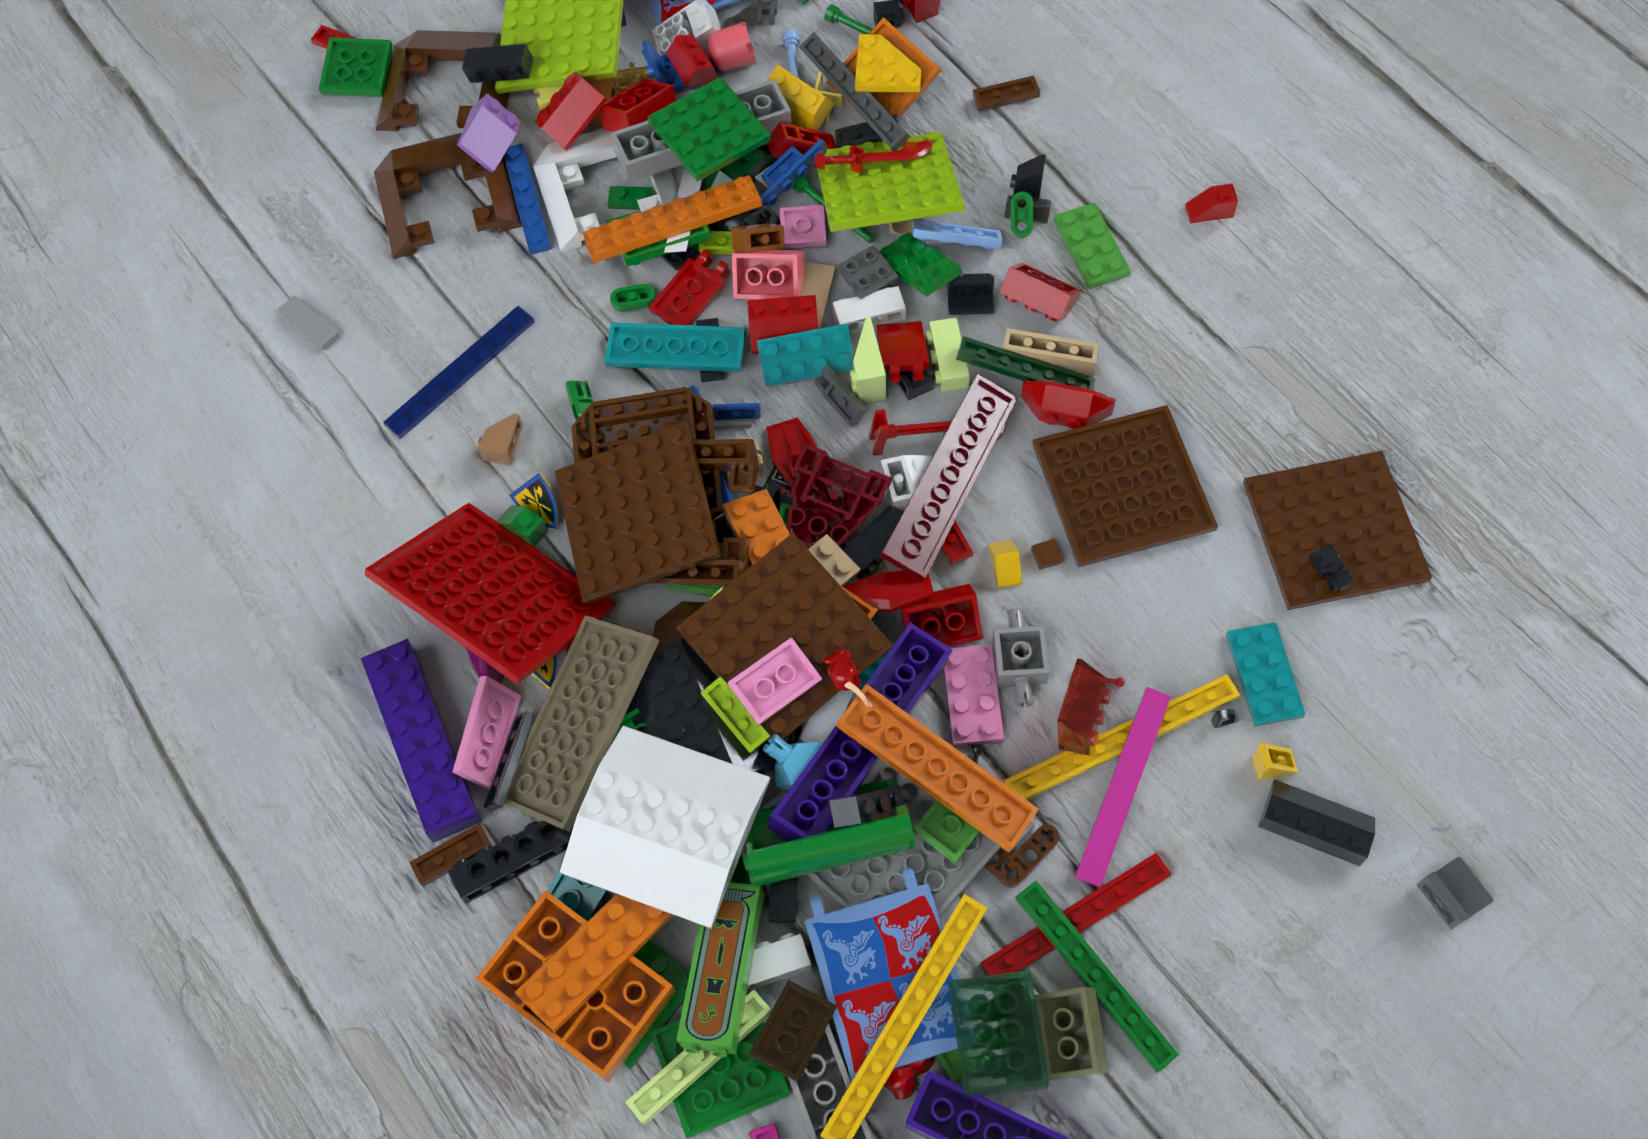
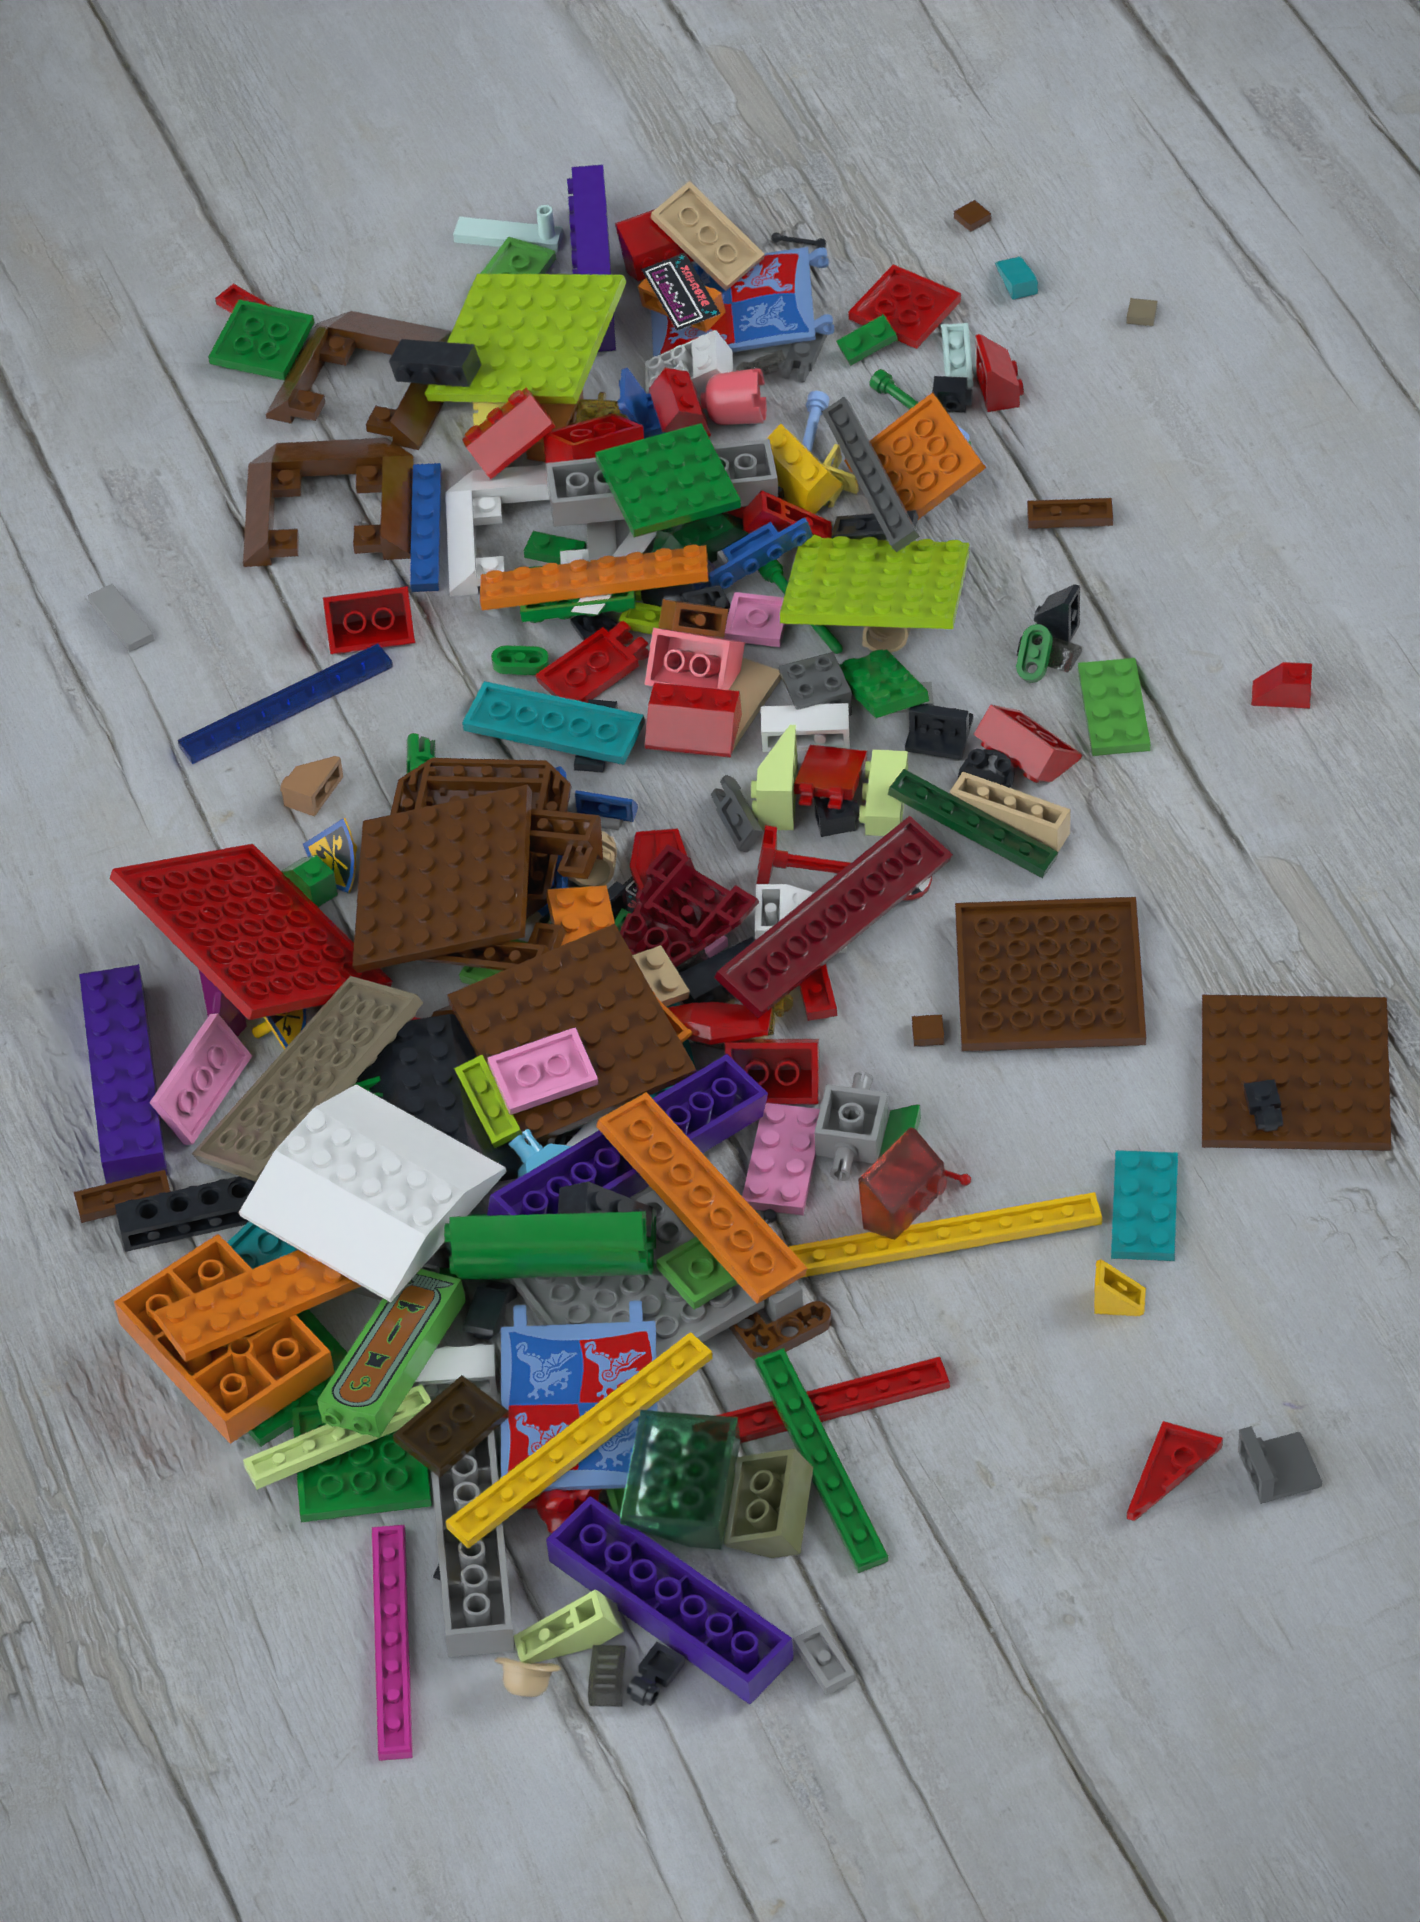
camera: 15 degrees right, 15 degrees down
medium lavender slope [457,94,521,173] -> none
black tile [484,710,535,811] -> none
teal plate [757,323,854,386] -> none
red sword [815,139,932,173] -> none
red animal [824,646,872,707] -> none
yellow plate [855,34,921,92] -> none
light blue plate [912,219,1003,250] -> none
yellow slope [988,540,1022,589] -> none
red wedge [1021,381,1116,429] -> none
dark pink tile [1074,687,1171,888] -> none
black tile [1211,709,1238,728] -> none
black slope [1258,779,1375,866] -> none
none -> red slope [323,586,415,654]
none -> green slope [878,1105,921,1166]
none -> black dish [957,748,1015,788]
none -> red wing [1127,1421,1223,1521]

